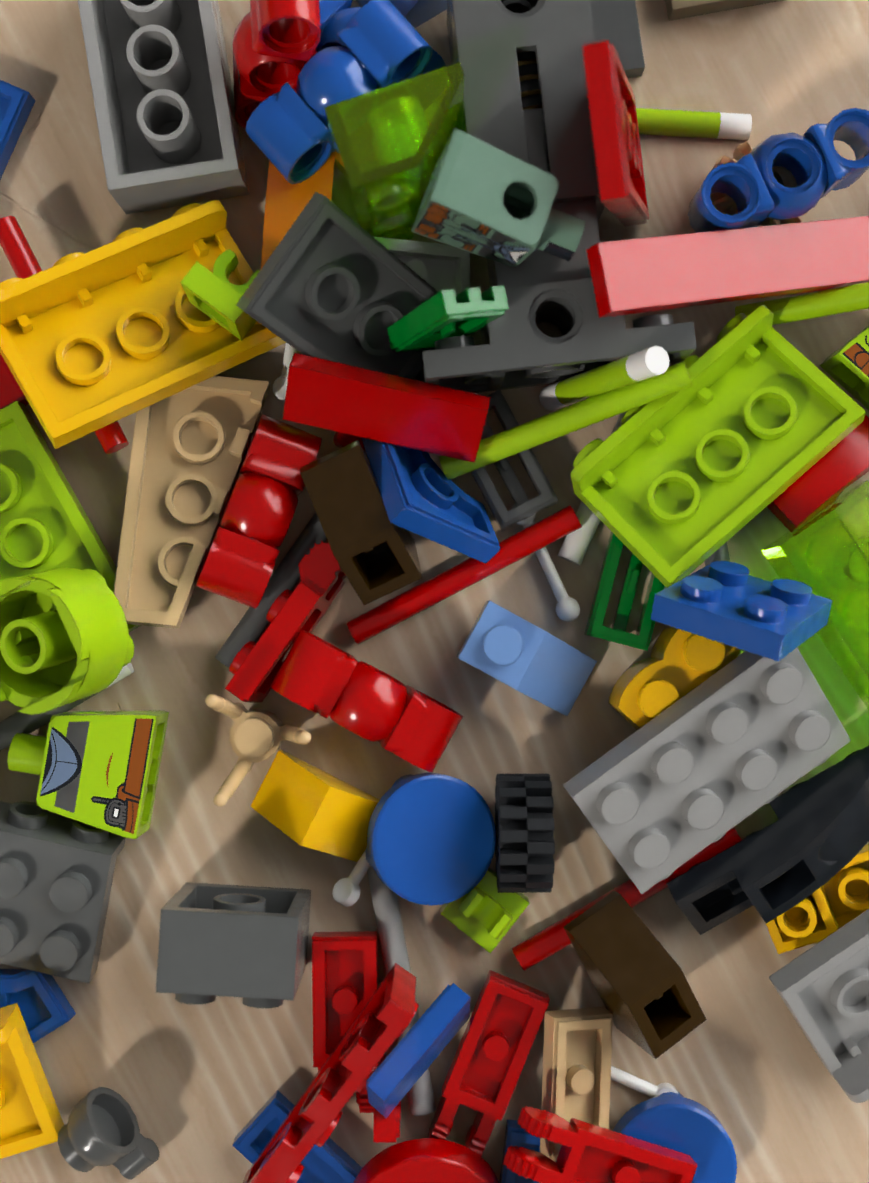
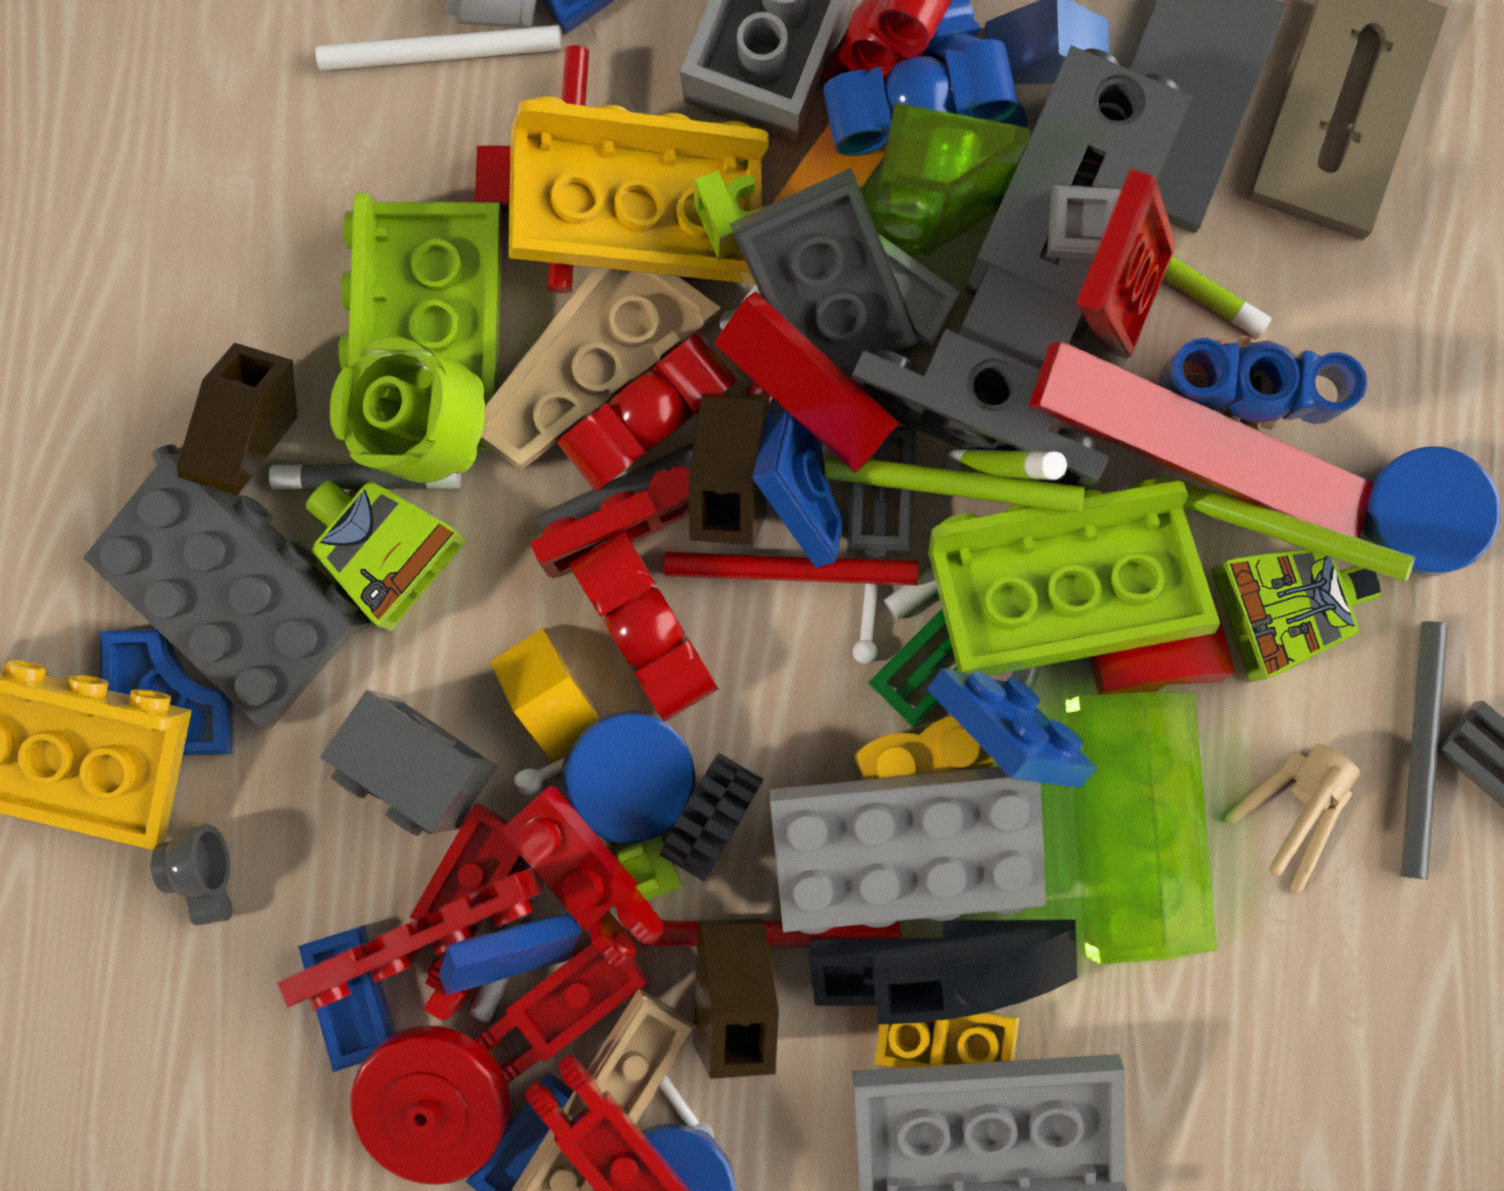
camera: 40 degrees right, 5 degrees down
tan plant [205,694,311,807] -> none
green tile [387,285,509,353] -> none
sand green torso [412,129,585,267] -> none
medium blue slope [457,600,597,716] -> none
none -> red hinge [500,785,664,968]
none -> light grey tile [1047,185,1121,260]

